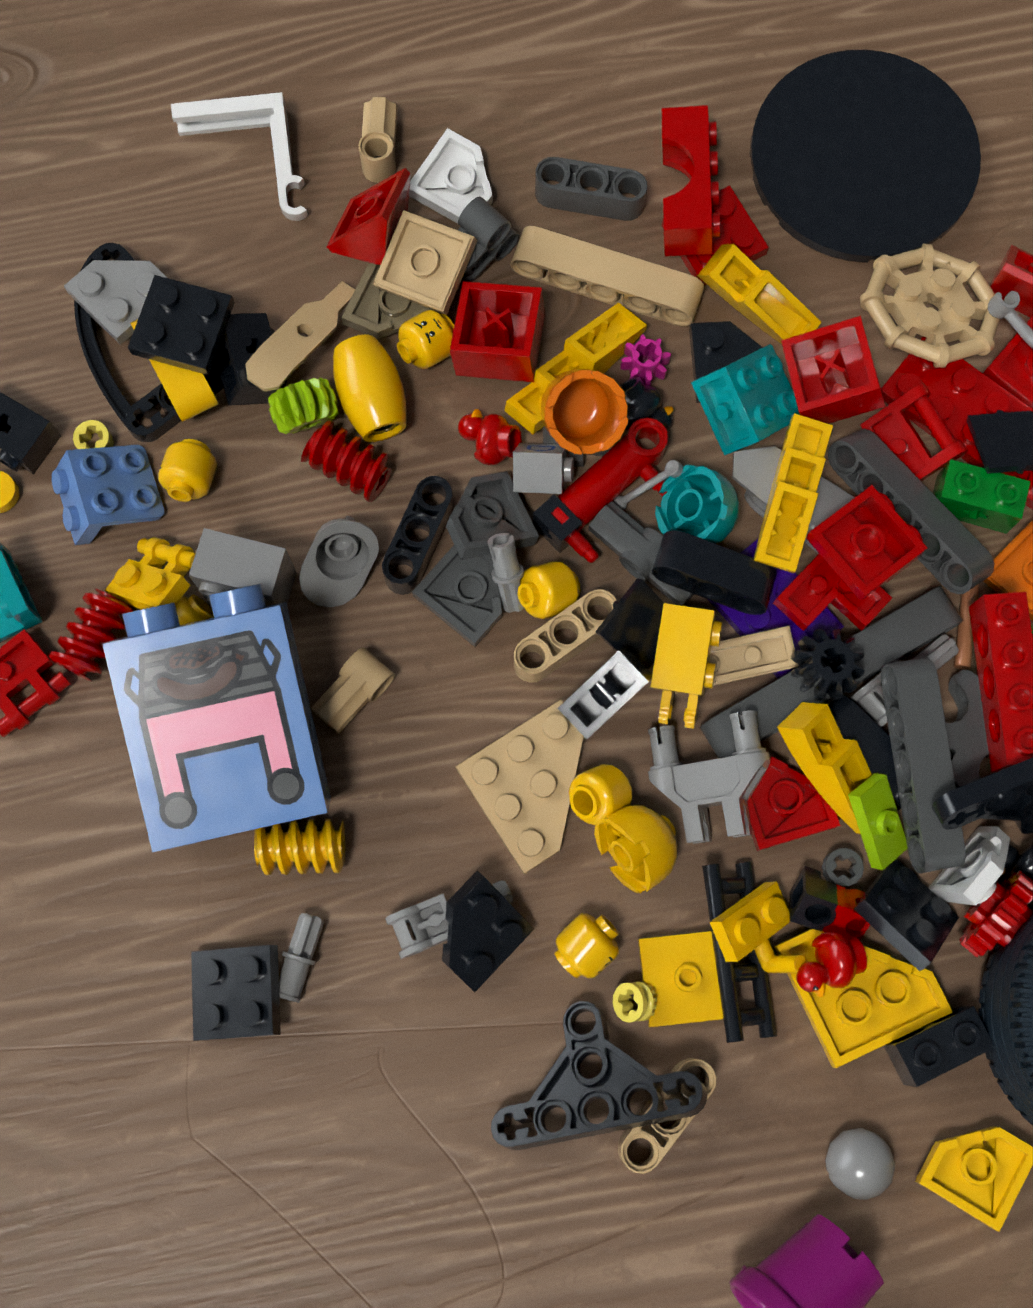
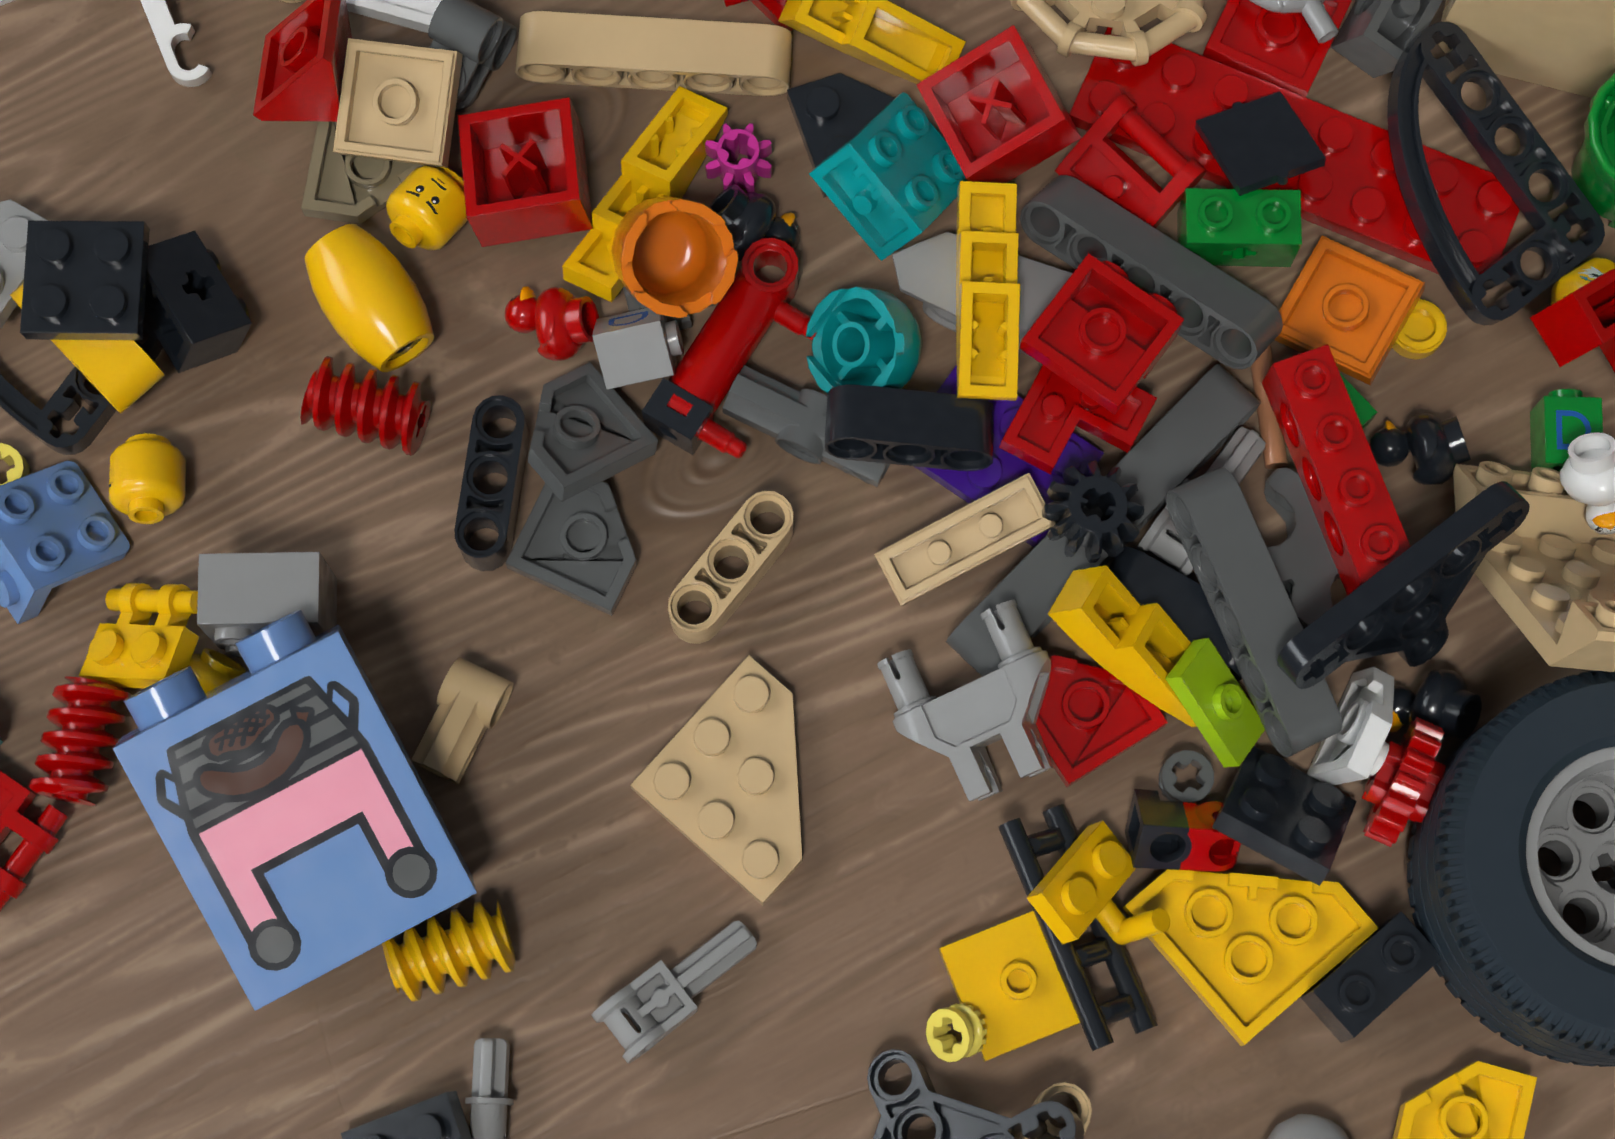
camera: 15 degrees left, 0 degrees up
tan piece [245,281,355,391] -> none
lime gear [268,378,339,434] -> none
light grey piece [299,515,379,607] -> none
black plate [442,871,534,993] -> none
light grey axle [487,533,524,613] -> none
yellow head [518,562,580,619] -> none
yellow head [554,913,619,979] -> none
brick [557,645,652,739] -> none
yellow head [569,764,632,825] -> none
yellow cylinder [594,805,677,893] -> none
black piece [595,578,665,669] -> none
light grey hinge [612,460,683,510] -> none
yellow hinge [650,603,723,729] -> none
red animal [796,932,867,998] -> none

